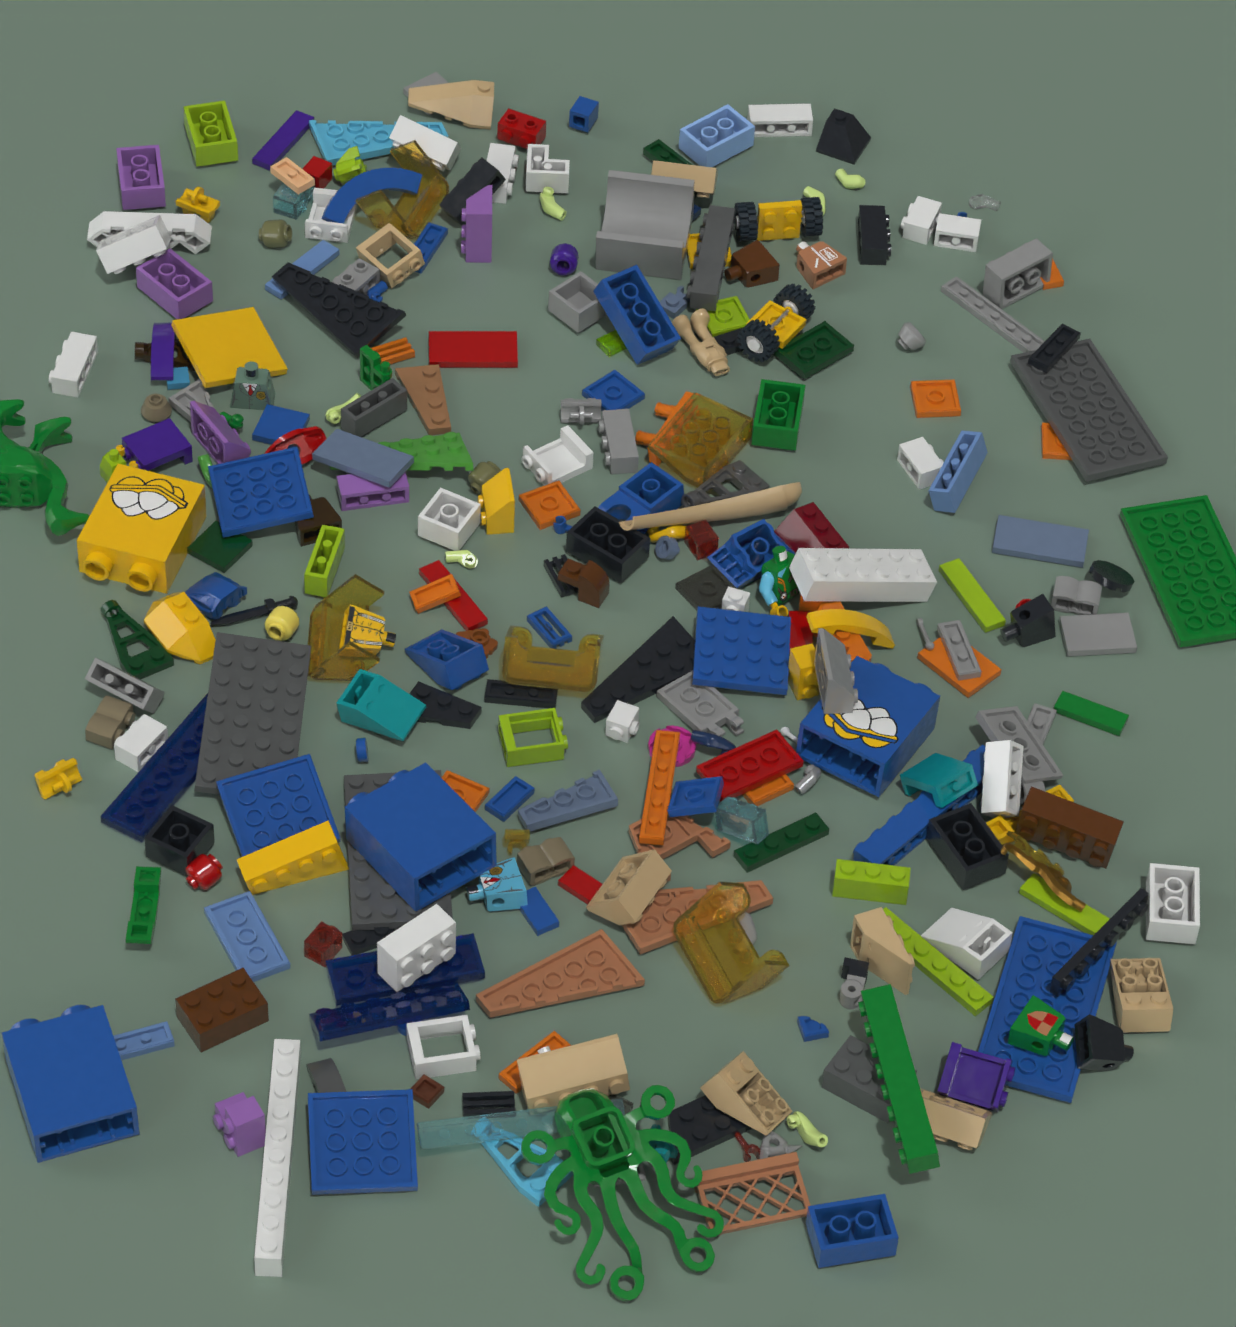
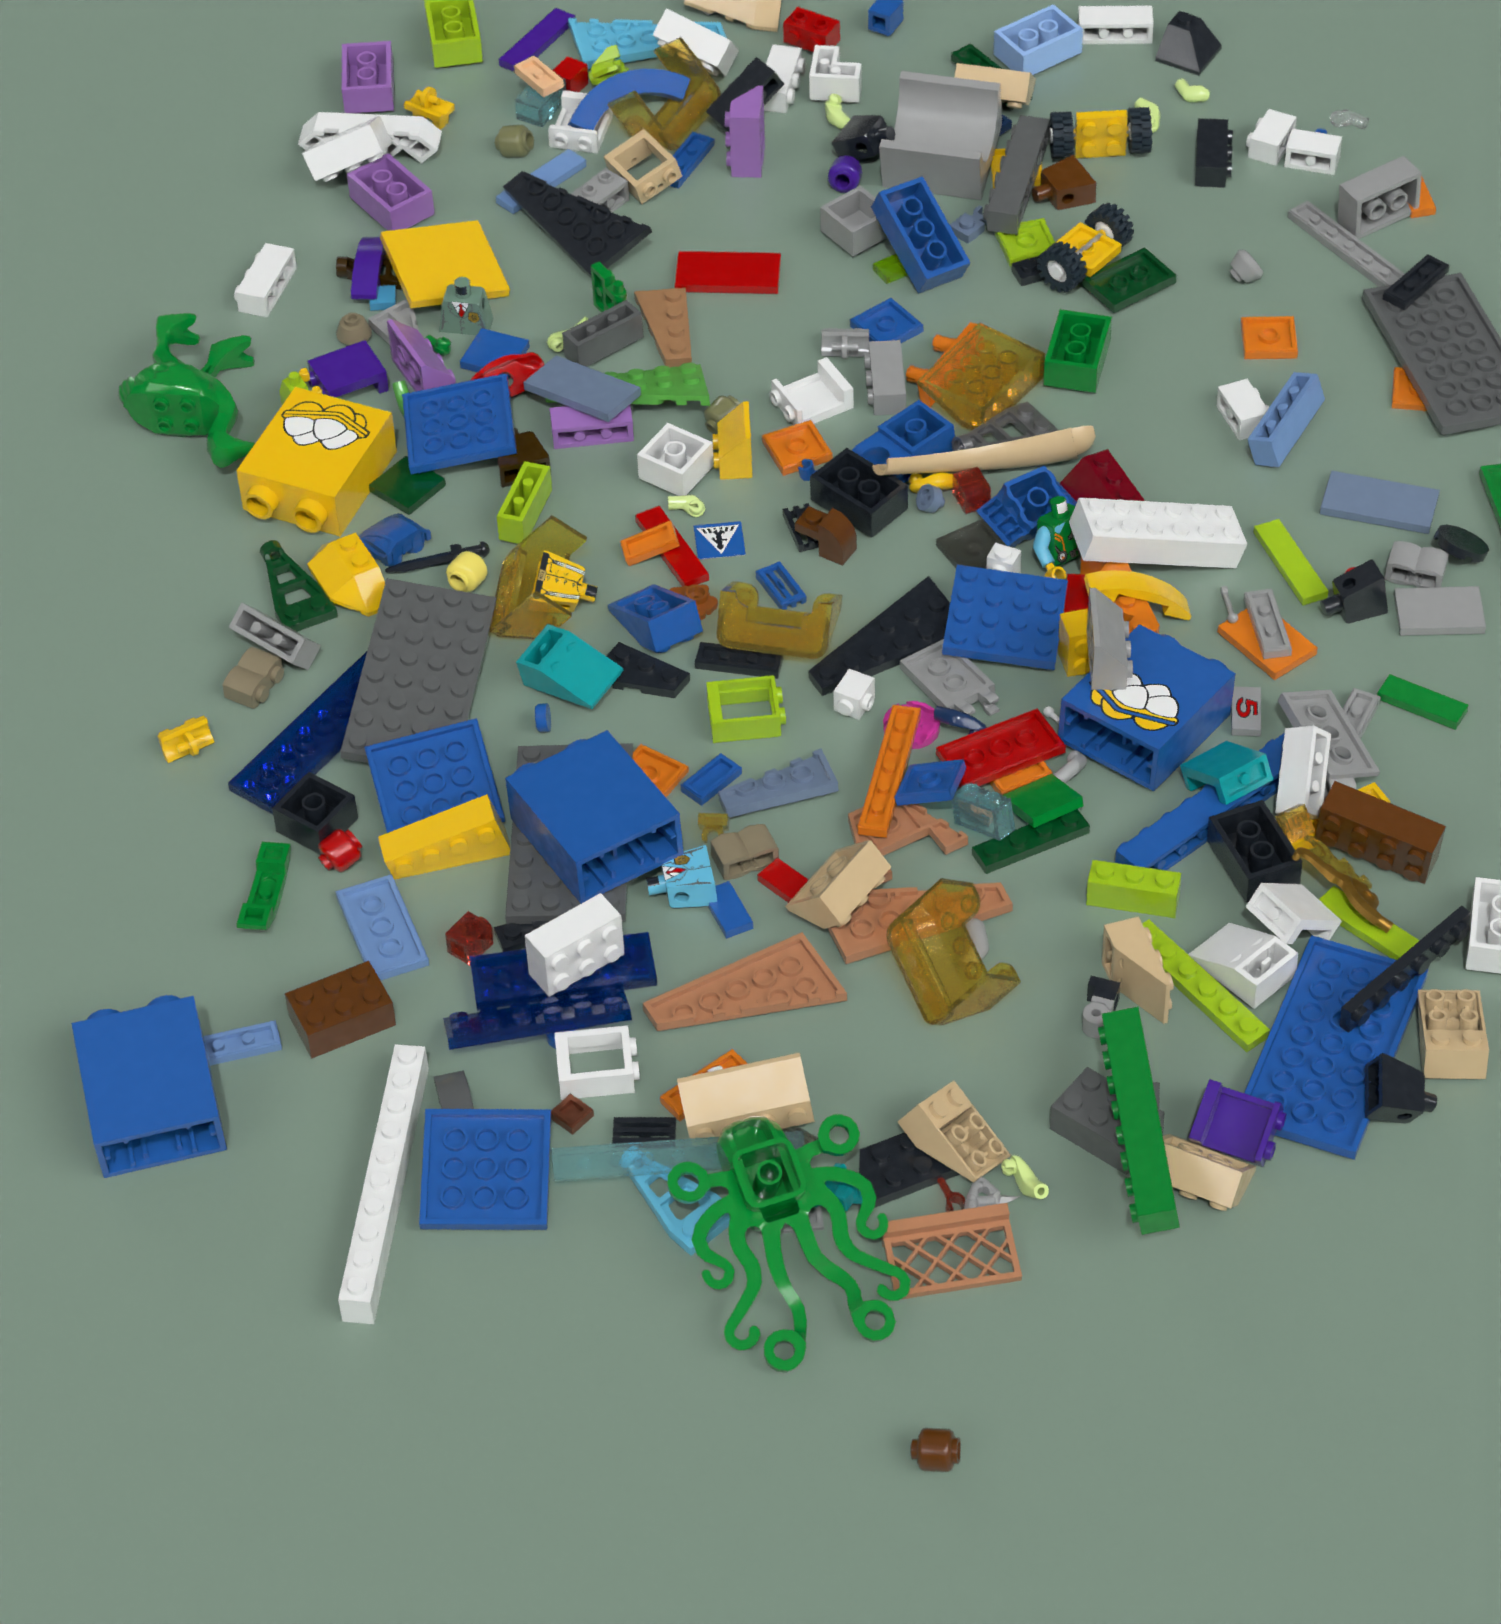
camera: 10 degrees right, 0 degrees up
white brick [114,714,168,773] -> none
medium lavender brick [213,1092,266,1157] -> none
blue arm [367,281,388,302] -> none
orange tile [371,337,415,364] -> none
tan piece [672,308,730,376] -> none
nougat torso [796,241,847,289] -> none
blue tile [797,1016,829,1042] -> none
blue brick [806,1194,899,1268] -> none
green torso [1008,995,1074,1056] -> none
none -> blue sticker [694,521,746,559]
none -> black torso [831,115,895,160]
none -> green tile [1002,774,1084,828]
none -> light grey tile [1231,687,1261,736]
none -> white panel [1246,883,1342,944]
none -> clear yellow tile [1275,803,1315,843]

